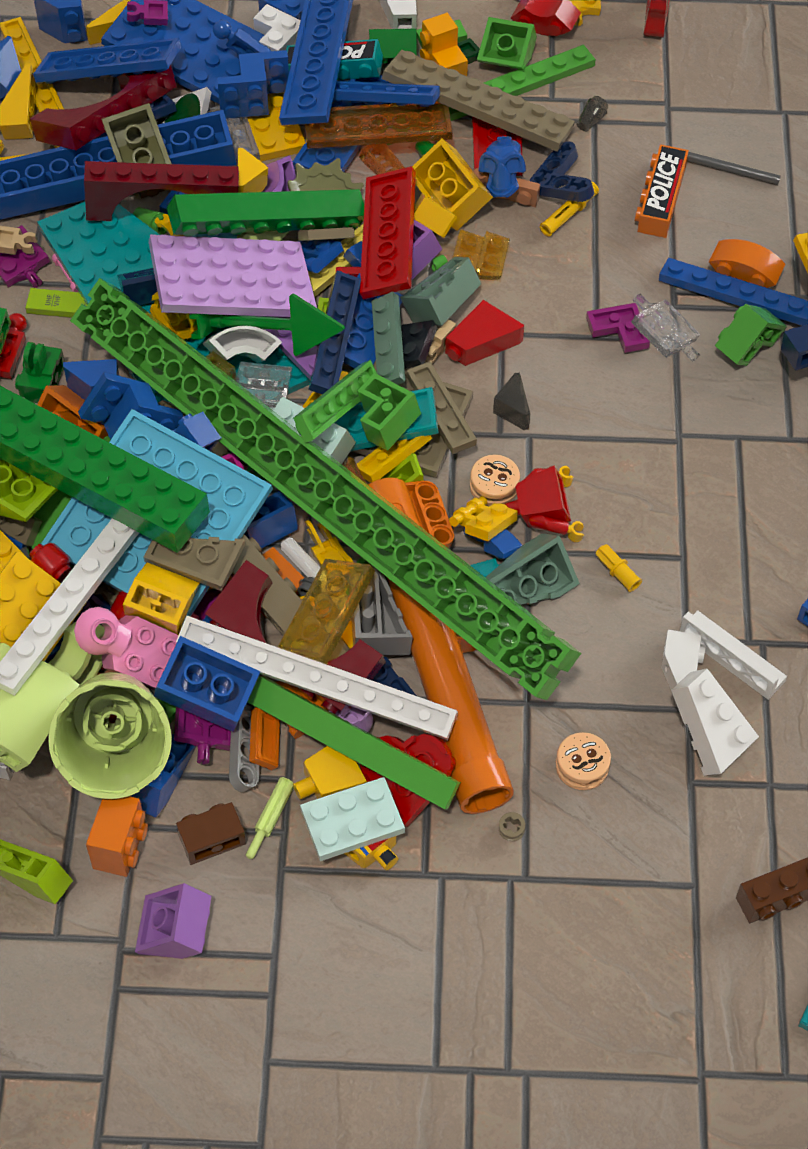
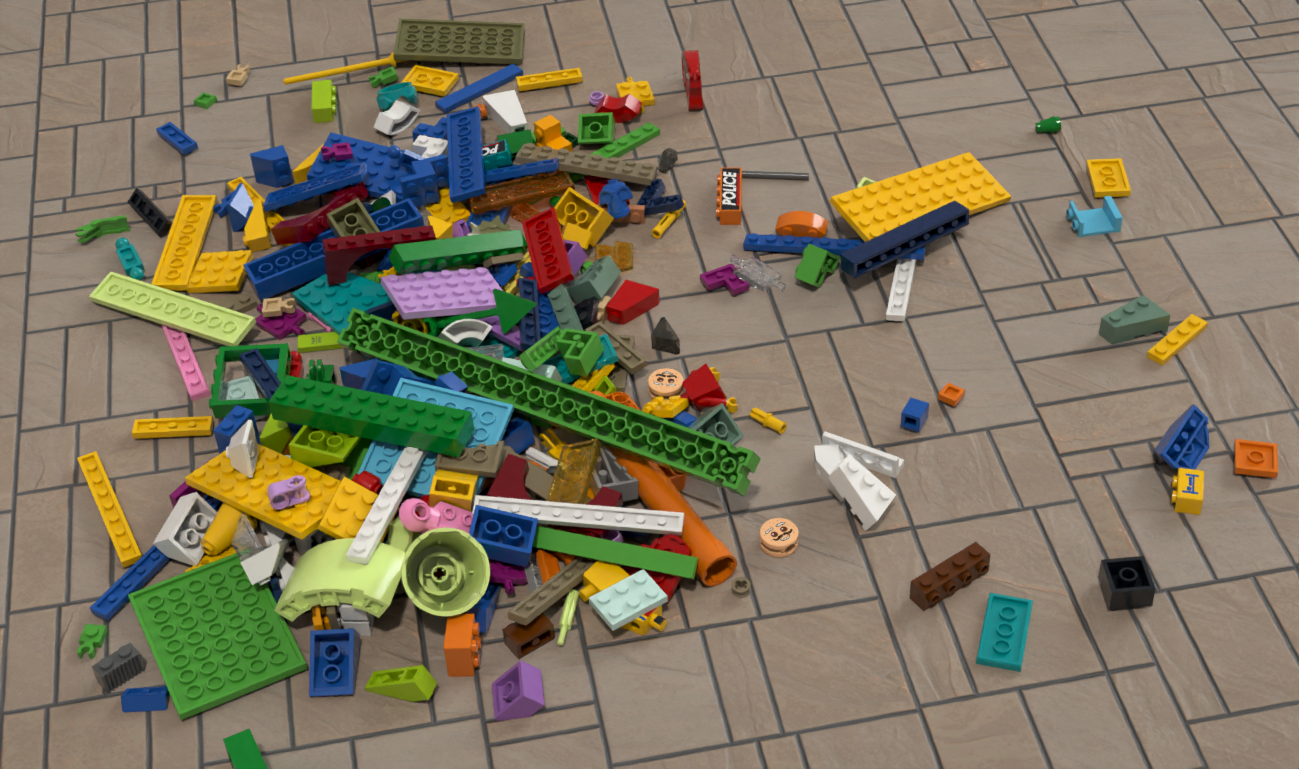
camera: 10 degrees left, 15 degrees down
none -> dark tan plate [508,557,598,626]

